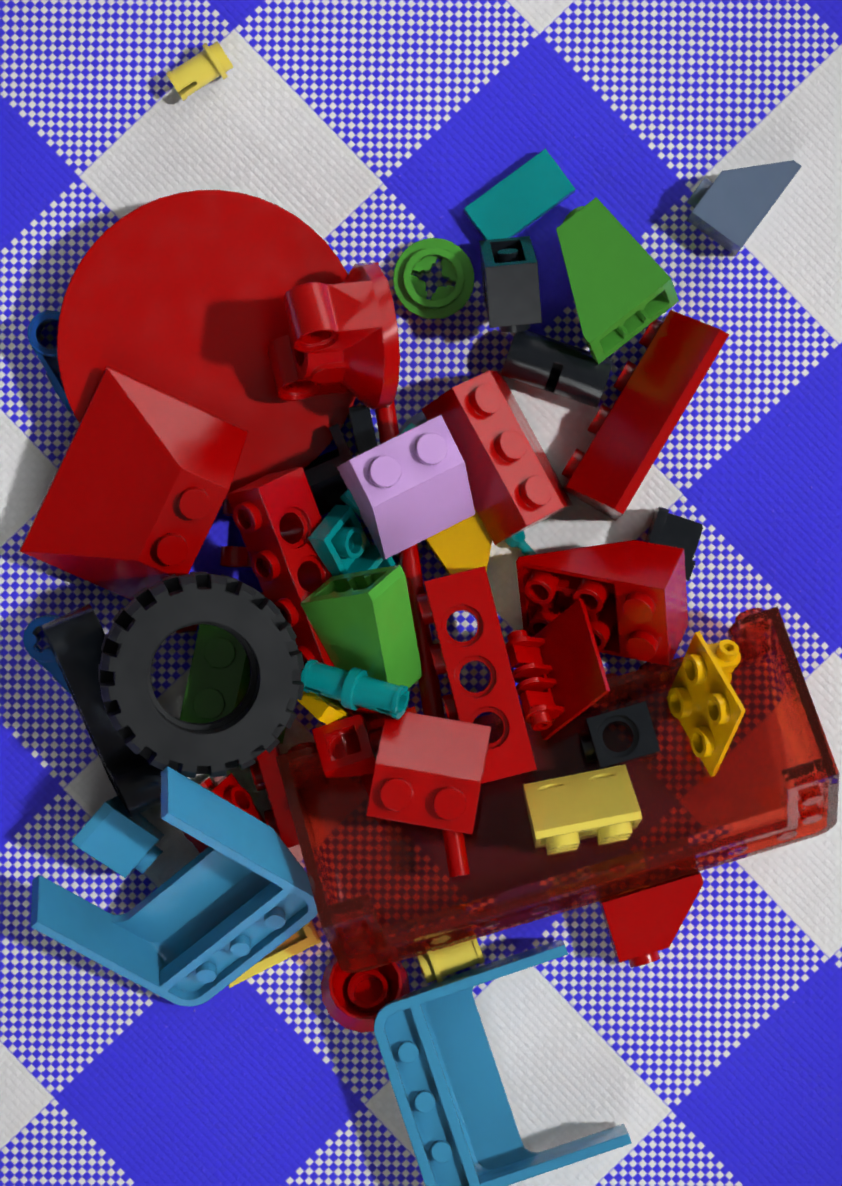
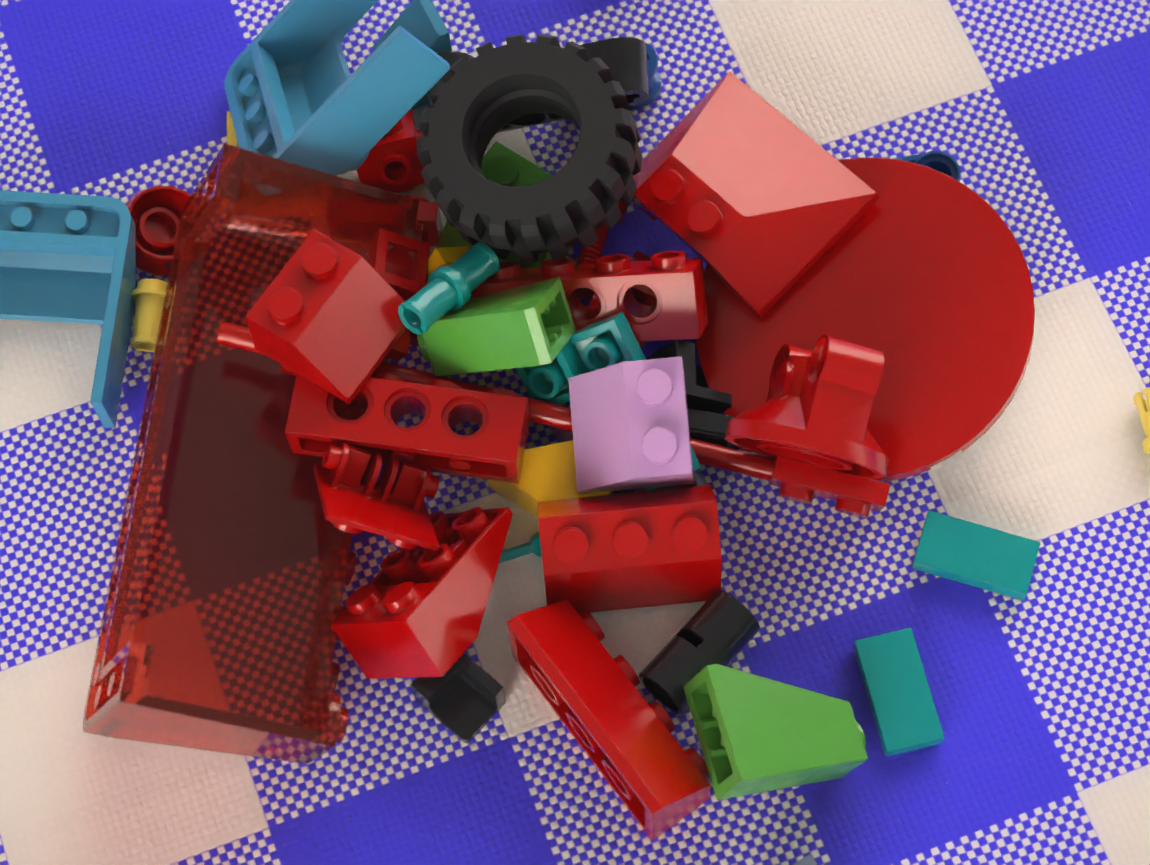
camera: 120 degrees right, 20 degrees down
bright green gear [393,238,475,319] -> none
black brick [479,236,542,333] -> none
light yellow slope [523,764,642,855] -> none
black brick [578,701,661,770] -> none
red slope [598,870,704,967] -> none
yellow hinge [666,631,746,777] -> none
none -> teal tile [912,510,1041,601]

